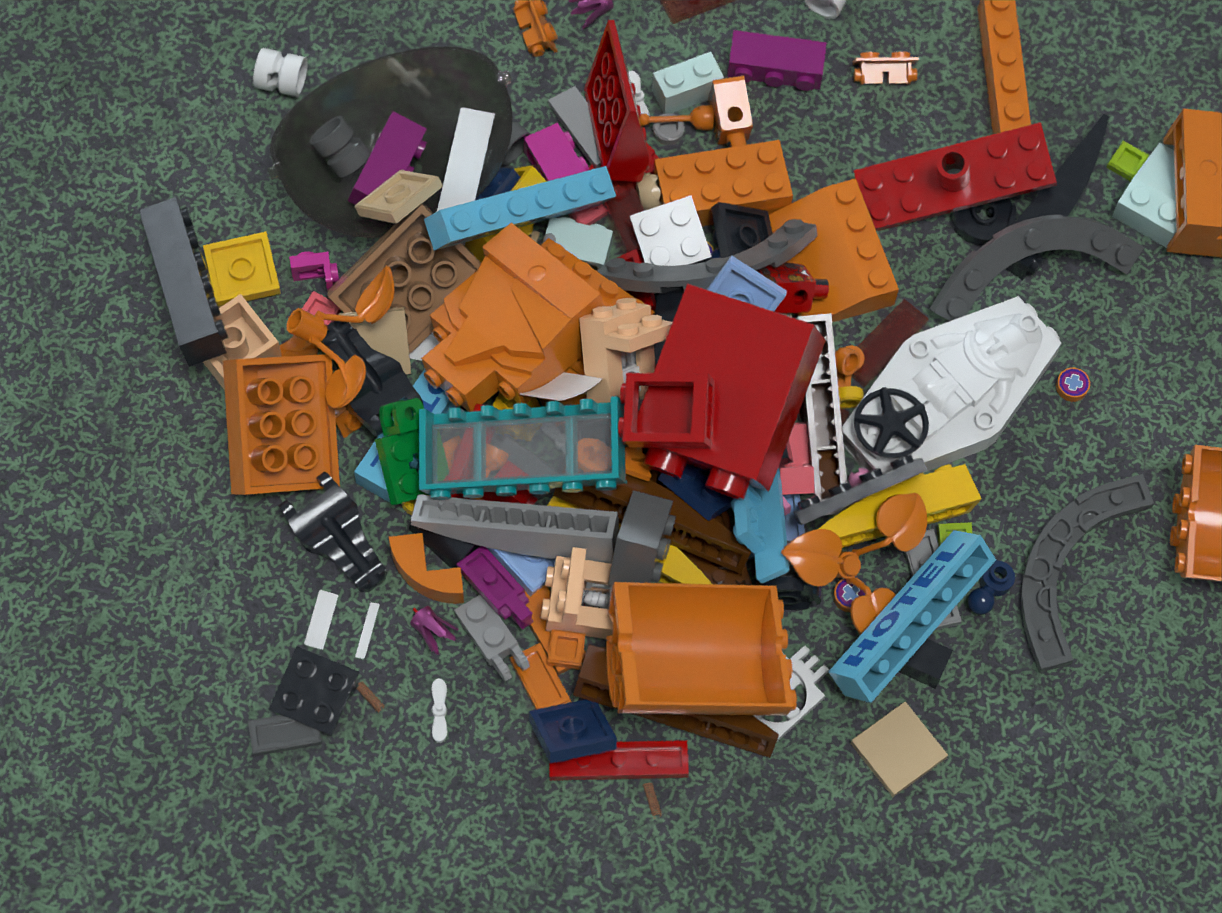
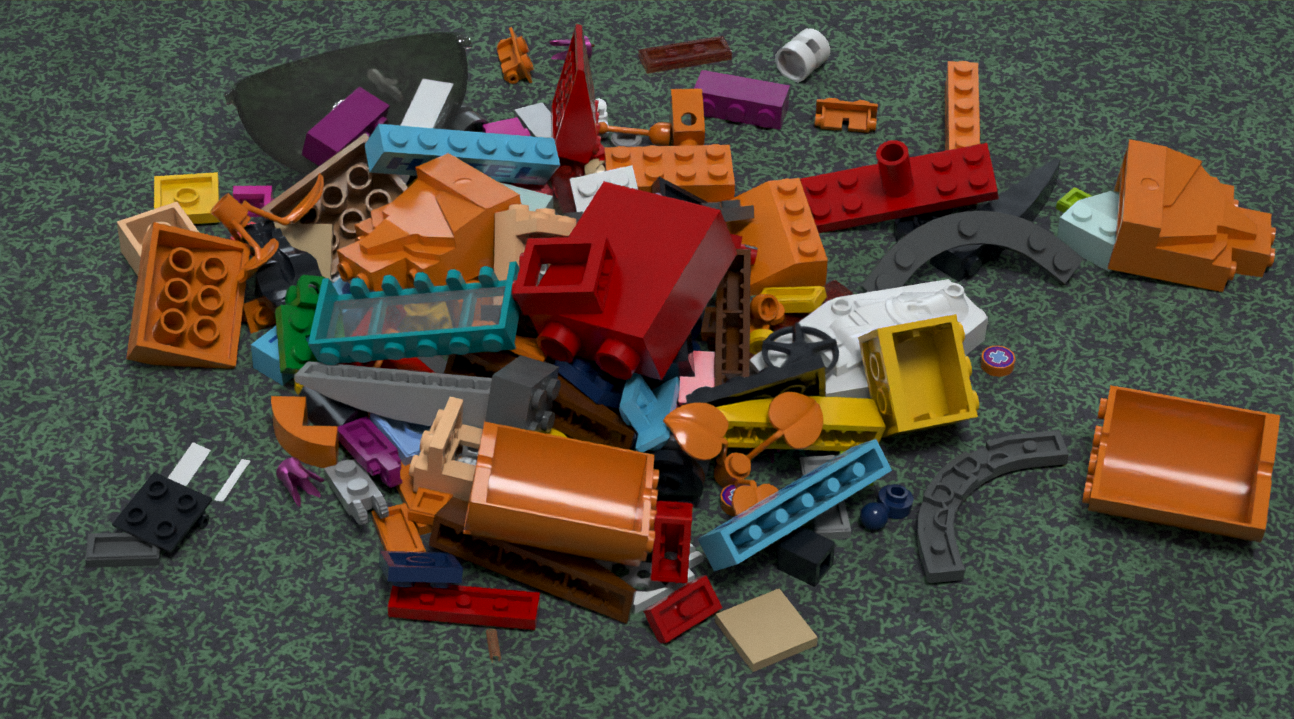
camera: 10 degrees right, 25 degrees down
brick [139,197,229,367] -> none
white wheel [253,48,308,97] -> none
black animal [278,471,388,592] -> none
dark grey wheel [310,116,370,178] -> none
tan tile [355,170,443,224] -> none
nougat leg [357,682,384,713] -> none
white piece [432,678,447,743] -> none
white sticker [519,372,602,401] -> none
light aqua brick [652,52,724,114] -> none
none -> red plate [643,575,723,644]
none -> red torso [651,501,693,583]
none -> yellow tile [760,286,827,313]
none -> yellow container [858,314,979,438]

